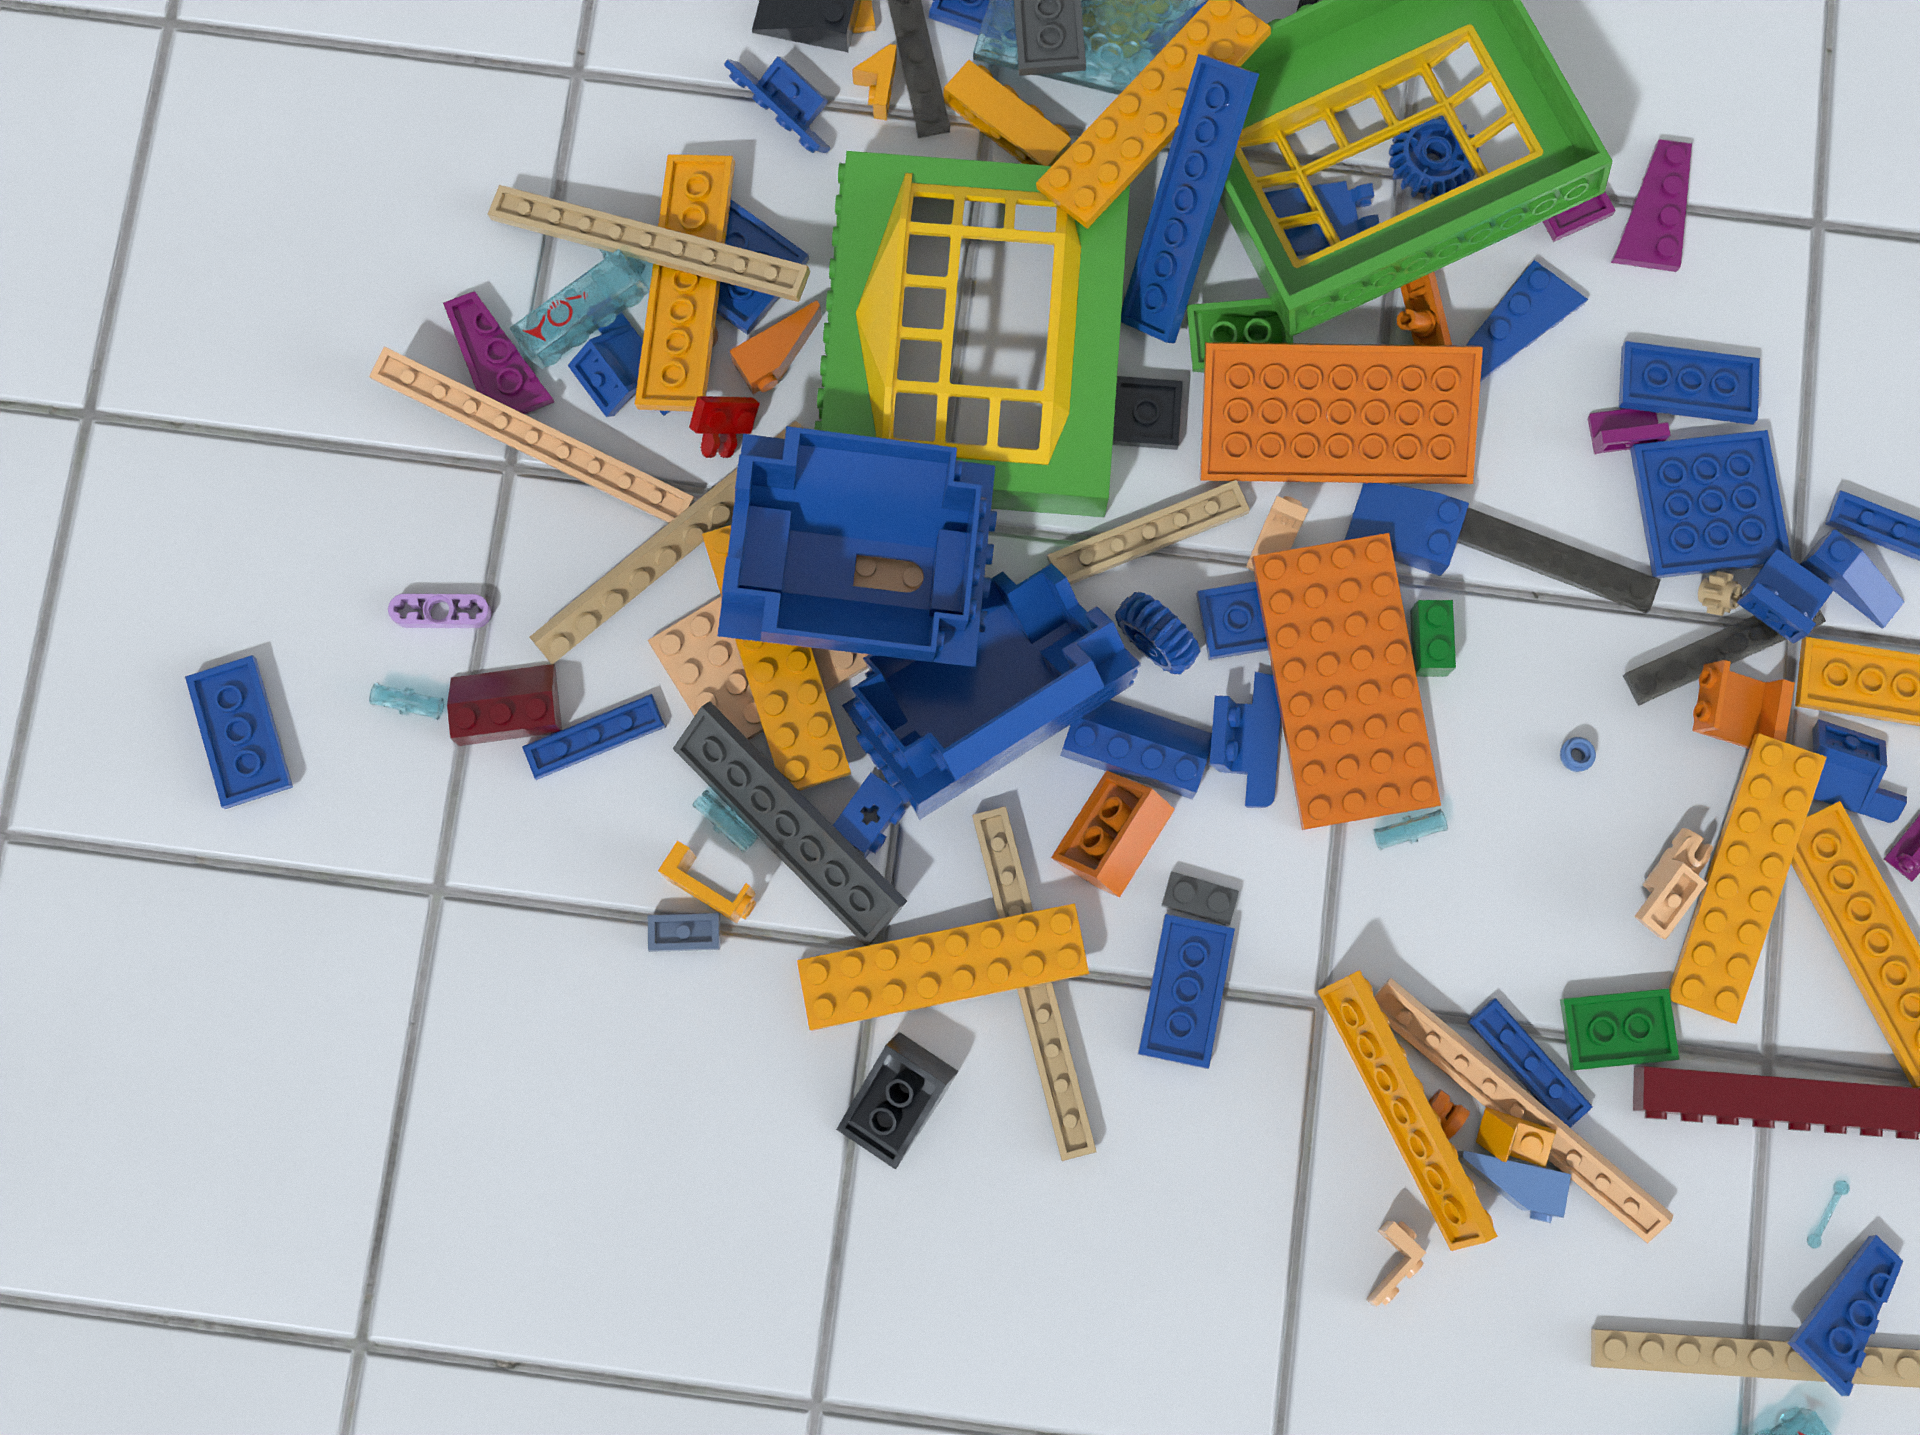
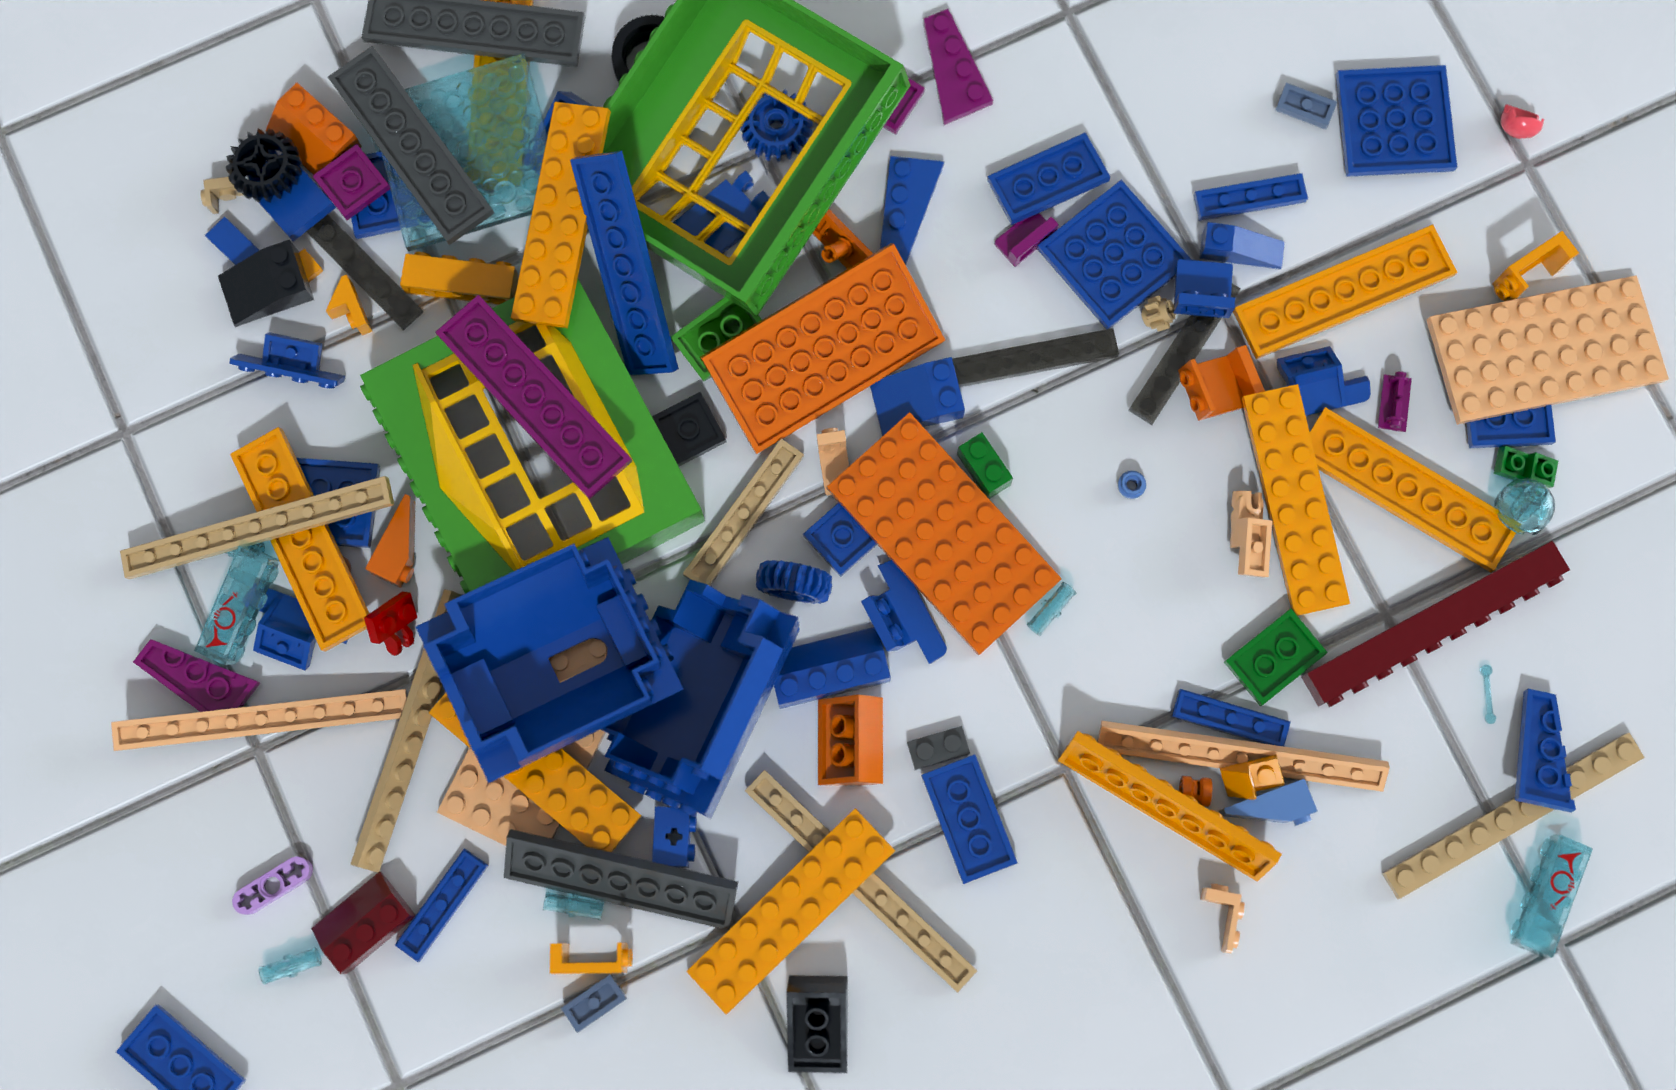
camera: 30 degrees left, 0 degrees up
none -> magenta plate [435,295,632,500]

